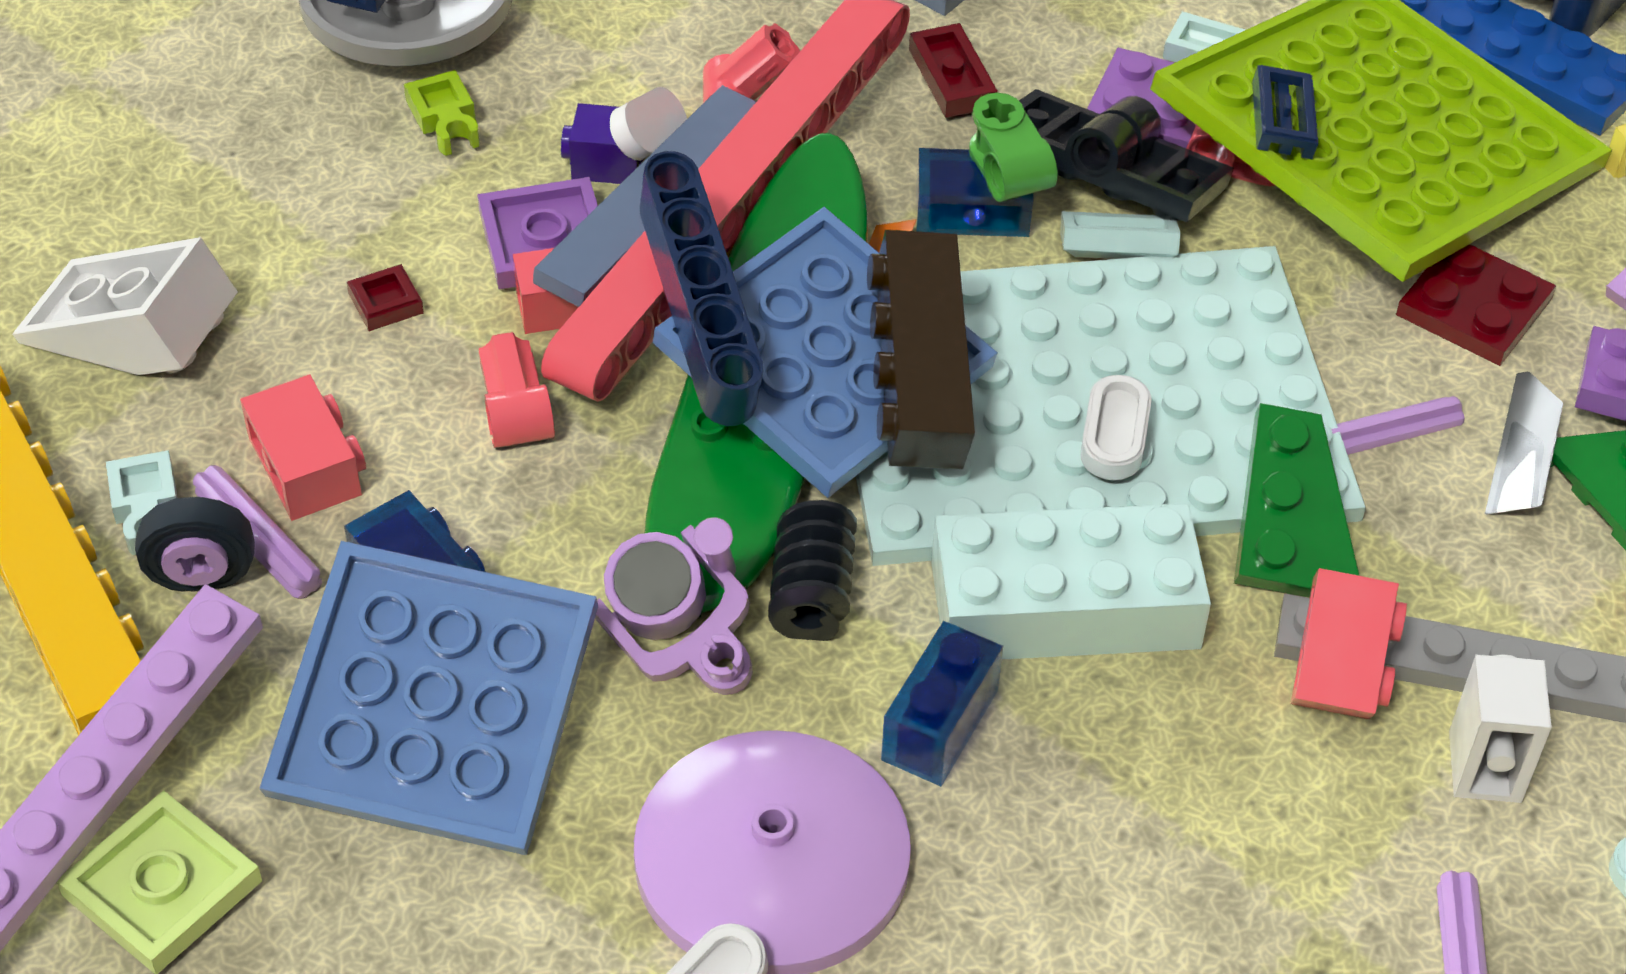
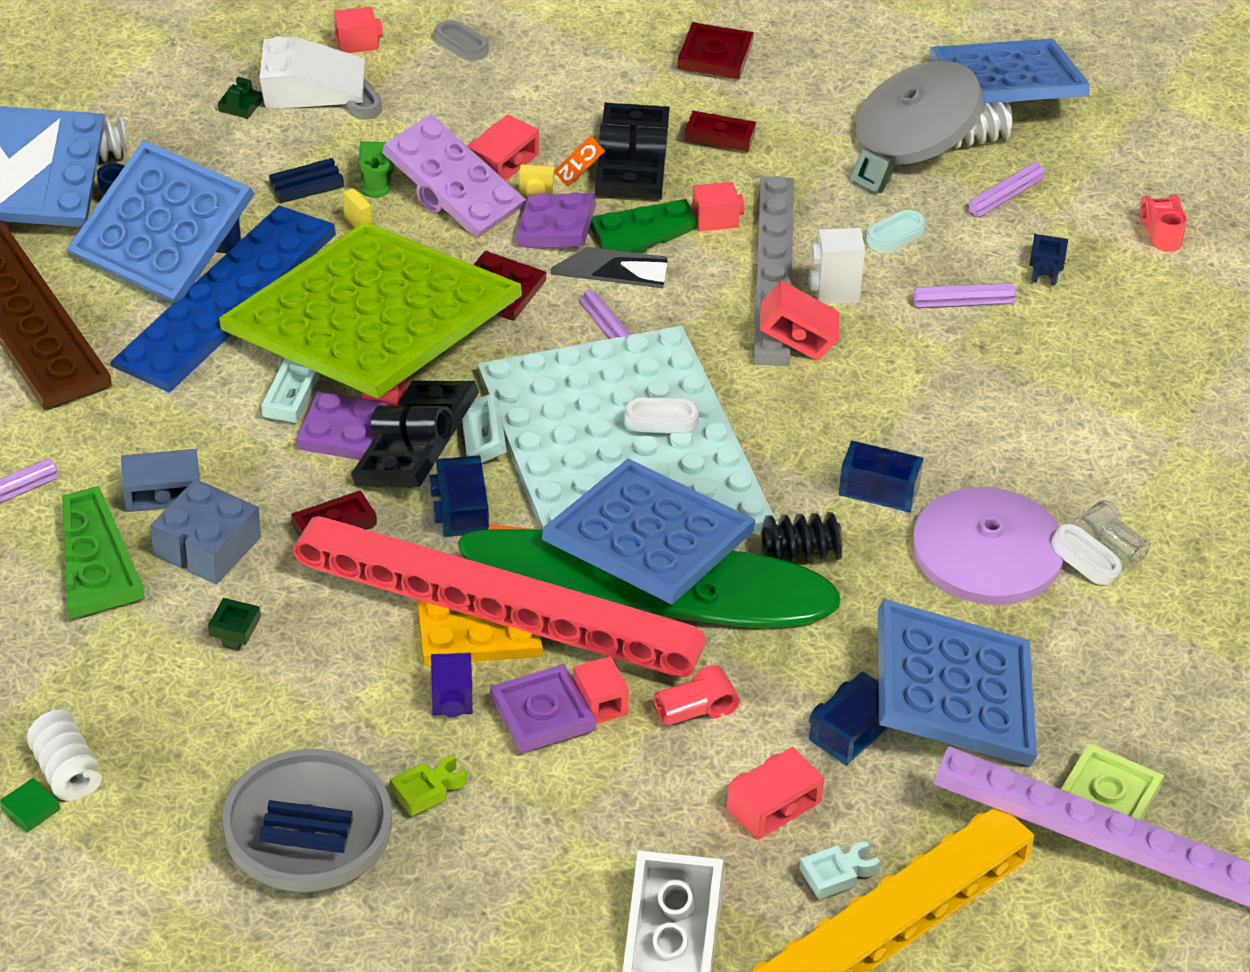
camera: 100 degrees left, 5 degrees down
black wheel [135,497,255,592] -> none
lavender axle [193,465,322,599] -> none
dark red tile [347,264,424,331] -> none
sand blue tile [533,85,756,307] -> none
lavender piece [595,518,753,695] -> none
white tile [610,87,687,161] -> none
dark blue beam [639,151,764,426] -> none
coral piece [703,23,800,103] -> none
dark brown brick [867,230,975,469] -> none
light aqua brick [931,503,1211,662] -> none
bright green piece [969,93,1057,202] -> none
green wing [1234,403,1359,598] -> none
dark blue tile [1252,65,1318,159] -> none

